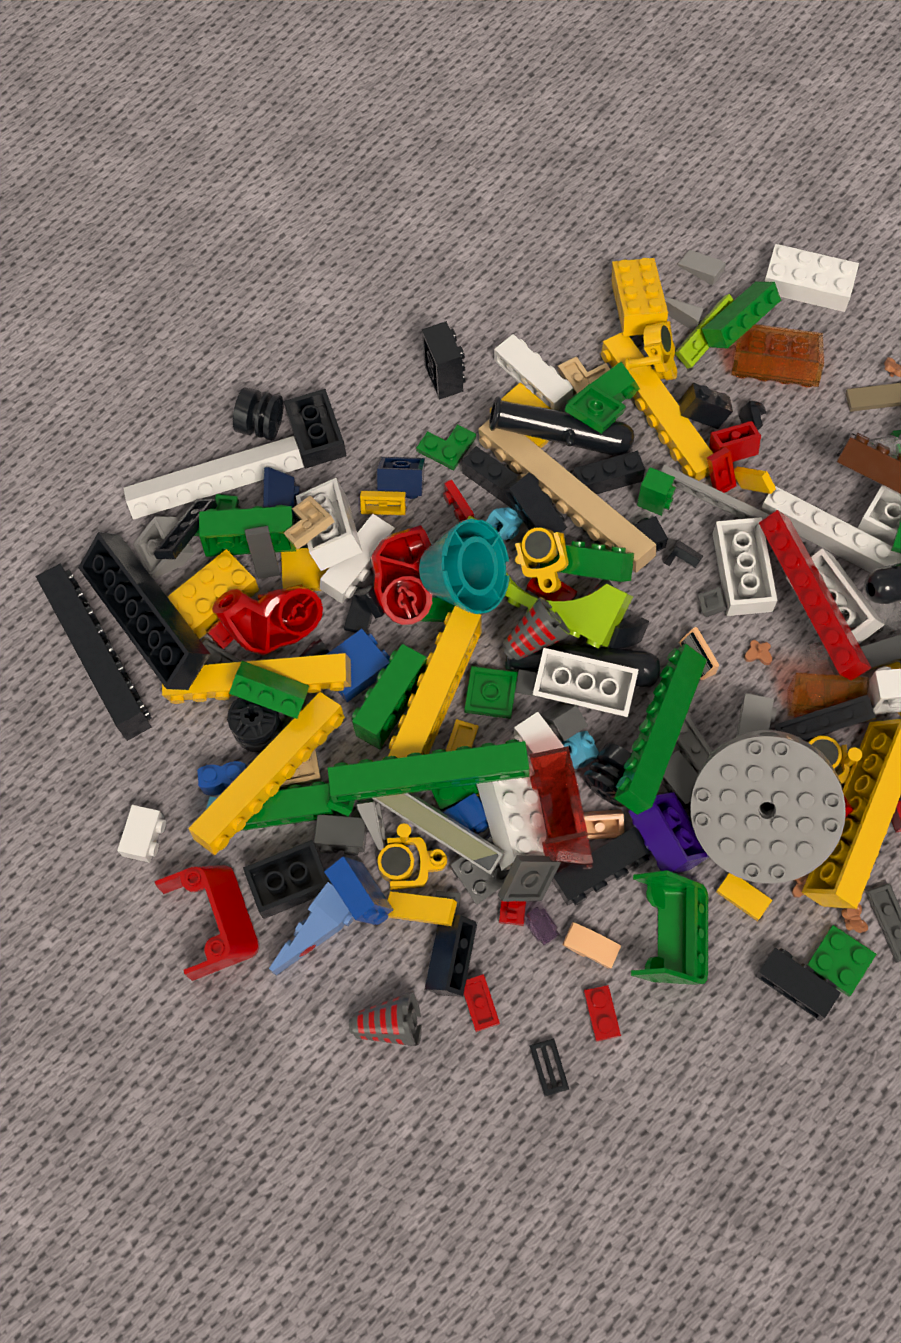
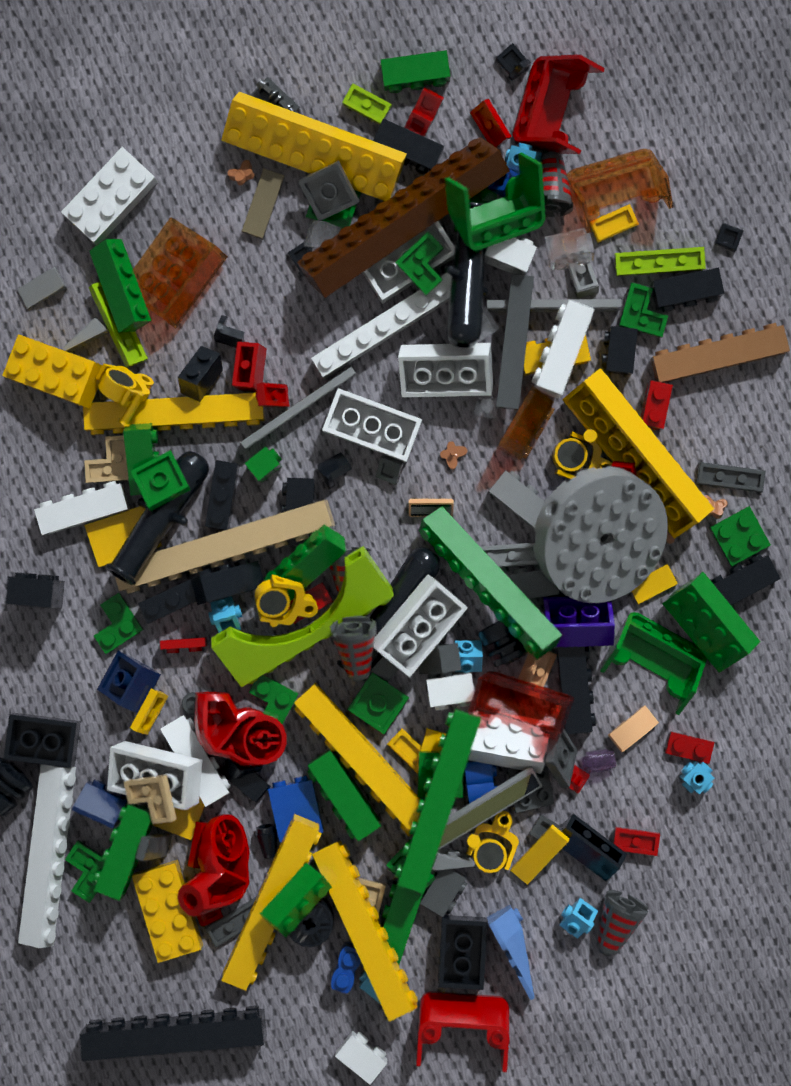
camera: 70 degrees left, 20 degrees up
black brick [78,532,211,690] -> none
light grey slope [133,516,194,579] -> none
black tile [153,499,218,559] -> none
blue brick [324,856,394,925] -> none
teal cone [419,519,510,614] -> none
black tile [529,1038,569,1097] -> none
black slope [608,617,649,649] -> none
yellow tile [734,466,776,494] -> none
red brick [759,510,871,681] -> none
black plate [775,695,877,741] -> none
none -> medium azure brick [559,898,598,939]
none -> green brick [662,572,761,673]
none -> medium azure brick [679,760,714,795]

